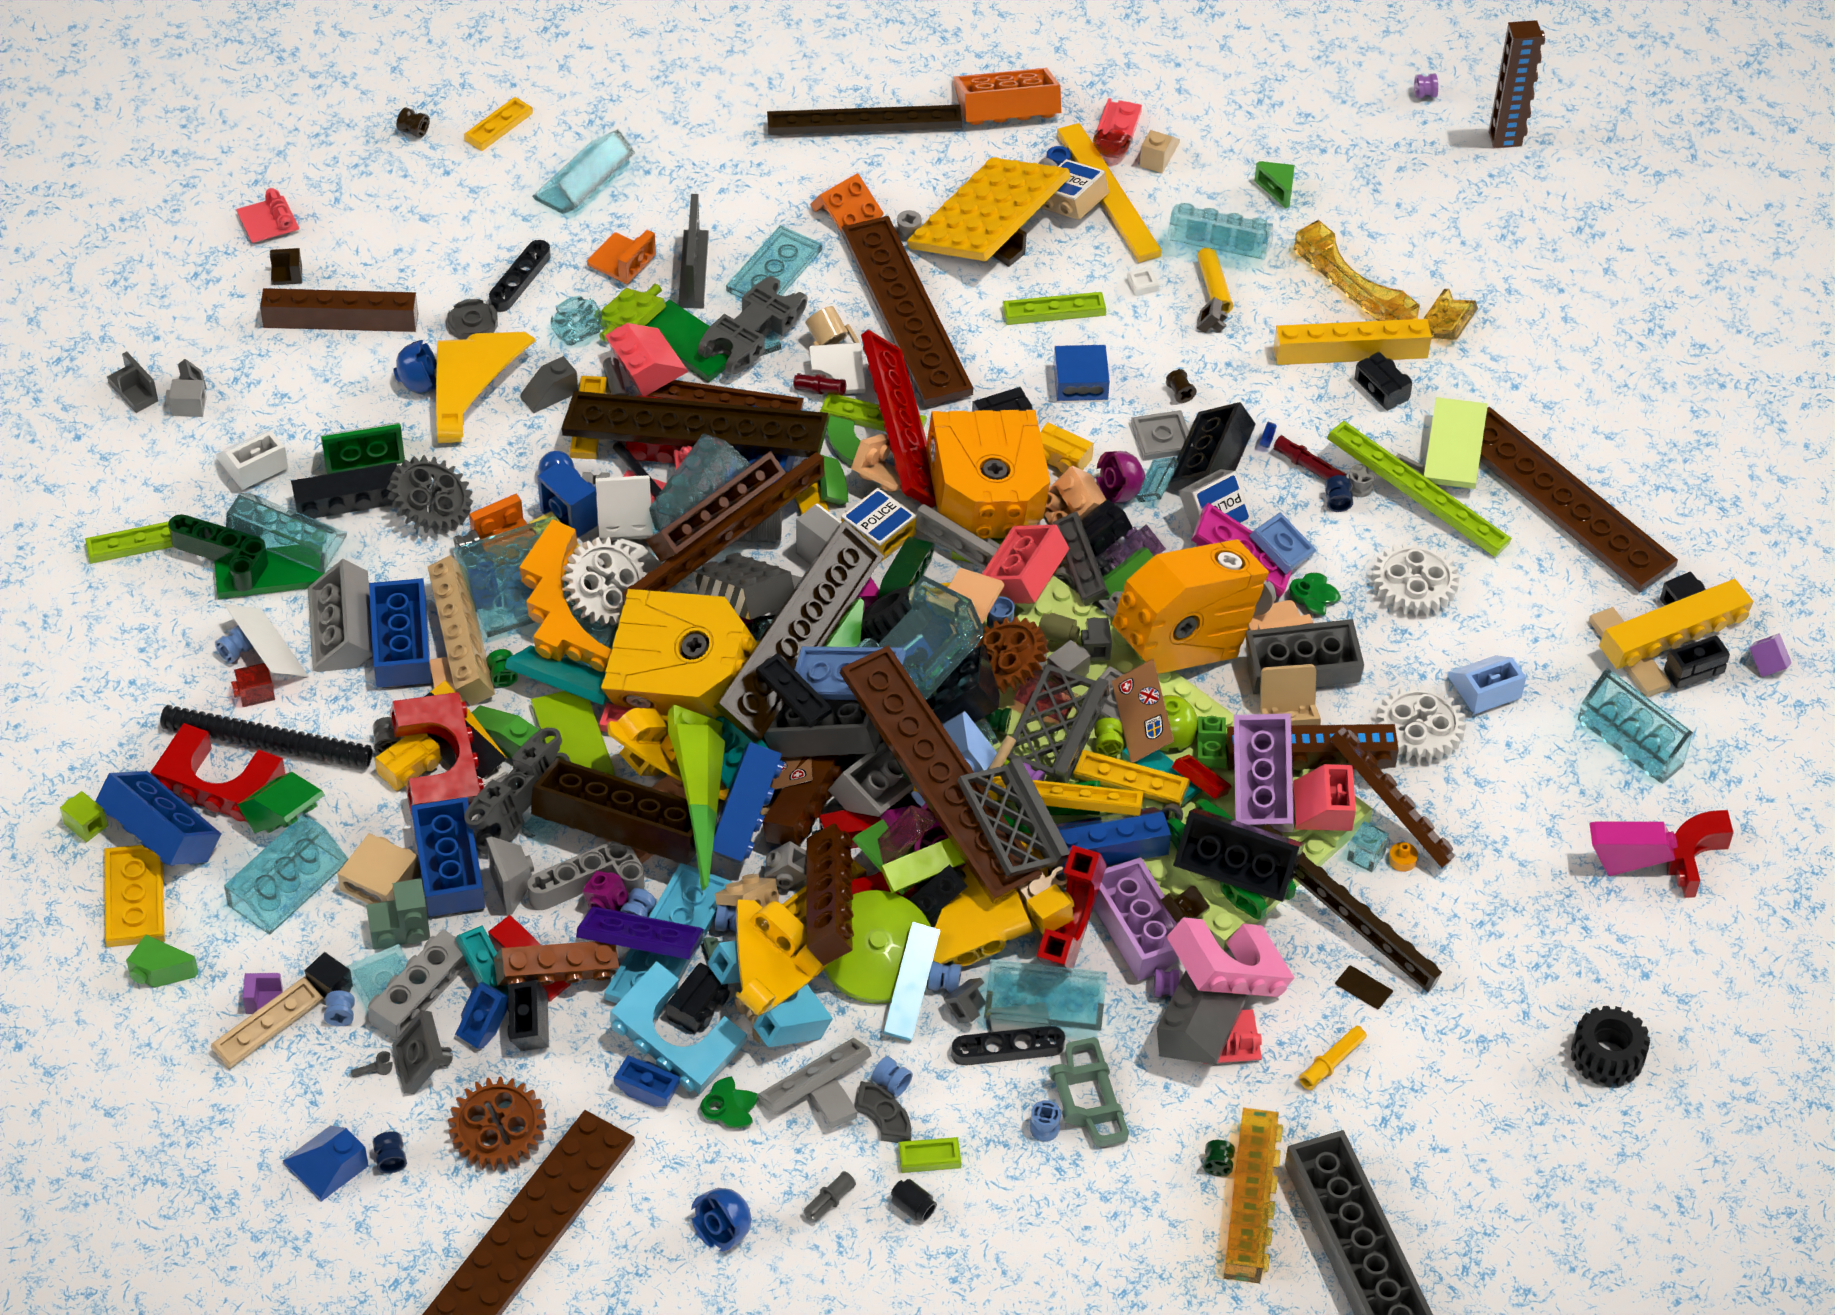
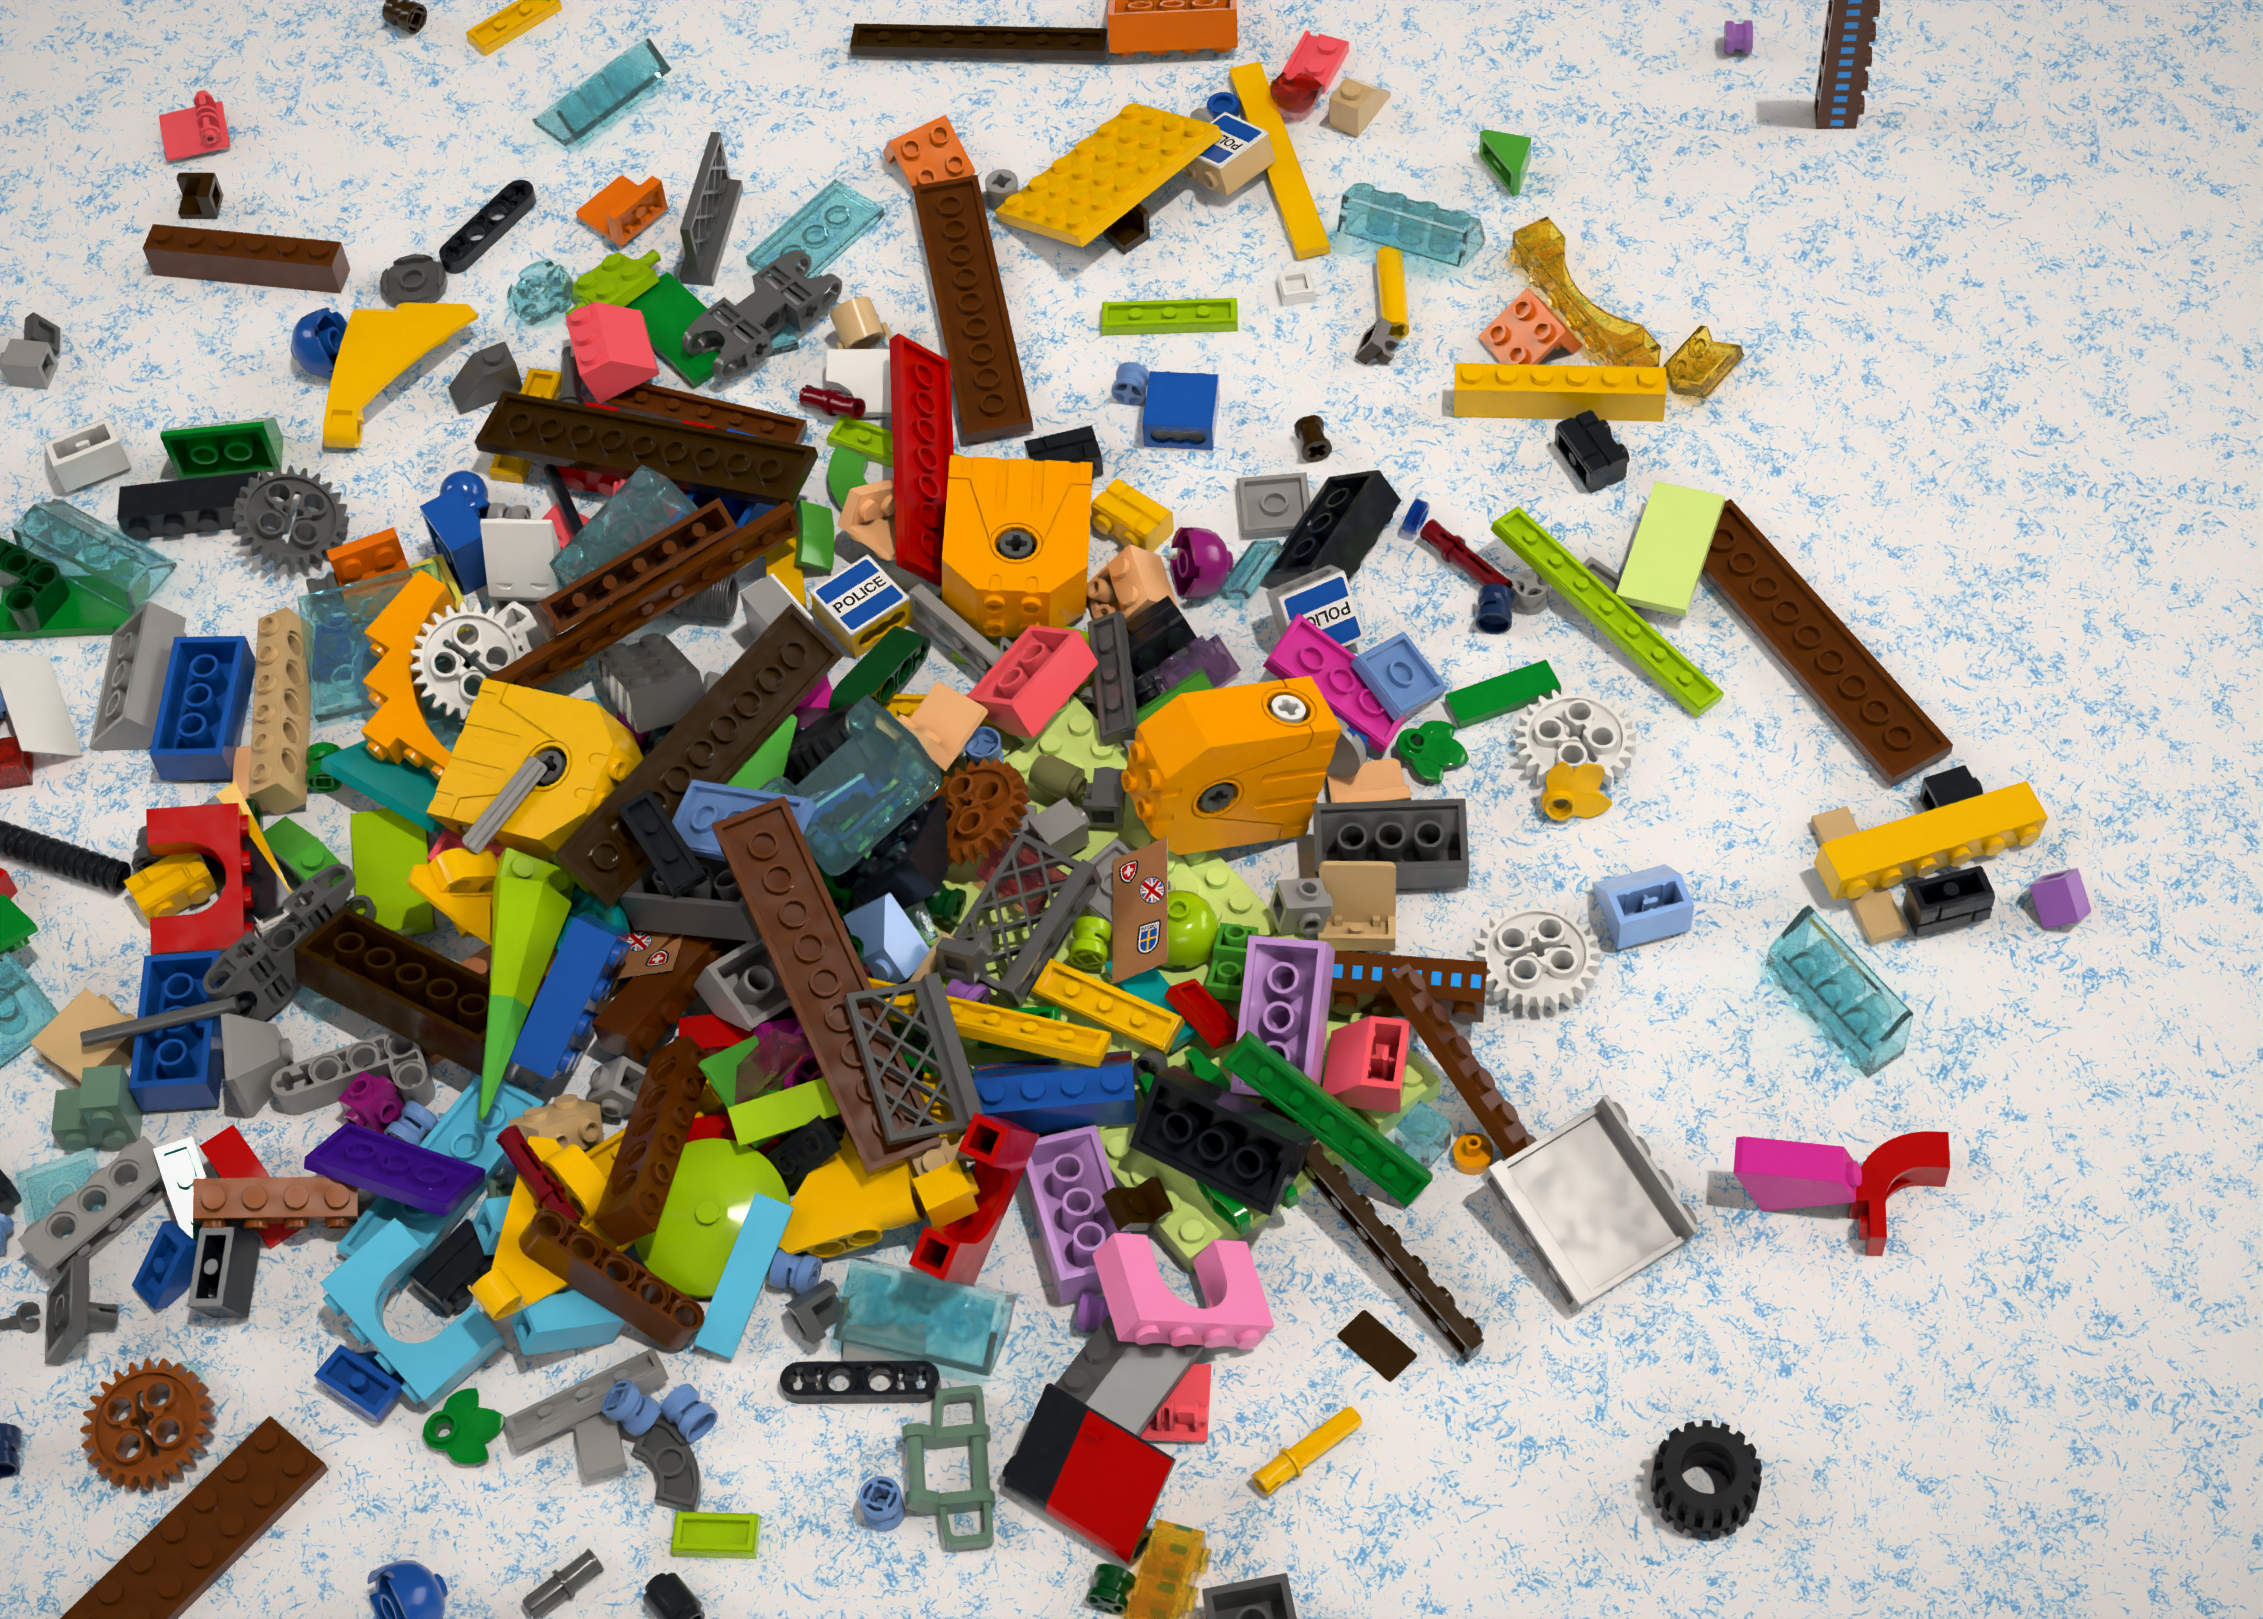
camera: 15 degrees right, 5 degrees up
none -> dark grey bar [80,996,239,1047]
none -> light grey axle [462,756,547,853]
none -> dark red pin [496,1125,582,1225]
none -> reddish brown beam [519,1208,705,1350]
none -> medium blue wheel [601,1379,660,1436]
none -> dark grey panel [936,924,993,984]
none -> red door [1002,1383,1176,1566]
none -> medium blue wheel [1111,362,1149,405]
none -> green tile [1221,1030,1433,1207]
none -> light grey brick [1269,878,1333,935]
none -> green tile [1445,660,1561,729]
none -> orange bracket [1479,288,1583,365]
none -> panel [1481,1095,1699,1314]
none -> yellow plate [1541,761,1612,821]

